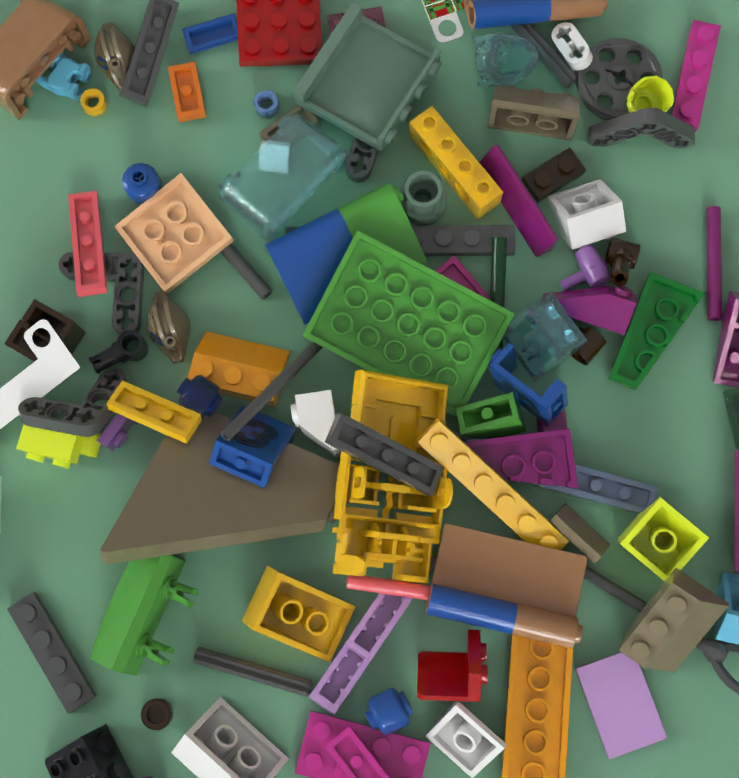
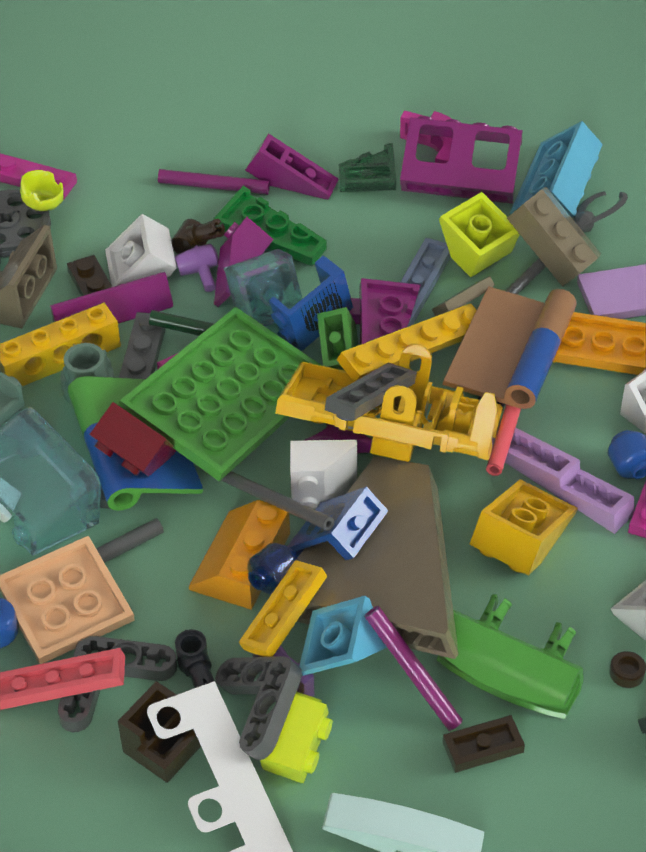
camera: 85 degrees left, 30 degrees down
dark grey plate [7,592,97,714] -> none
dark tan hat [147,291,190,364] -> none
dark grey axle [194,647,312,696] -> none
red bracket [417,630,488,702] -> none
dark grey beam [588,108,695,148] -> none
none -> dark red slope [89,402,176,477]
none -> medium azure slope [299,596,387,676]
none -> magenta piece [364,606,463,731]
none -> dark brown plate [442,715,525,773]

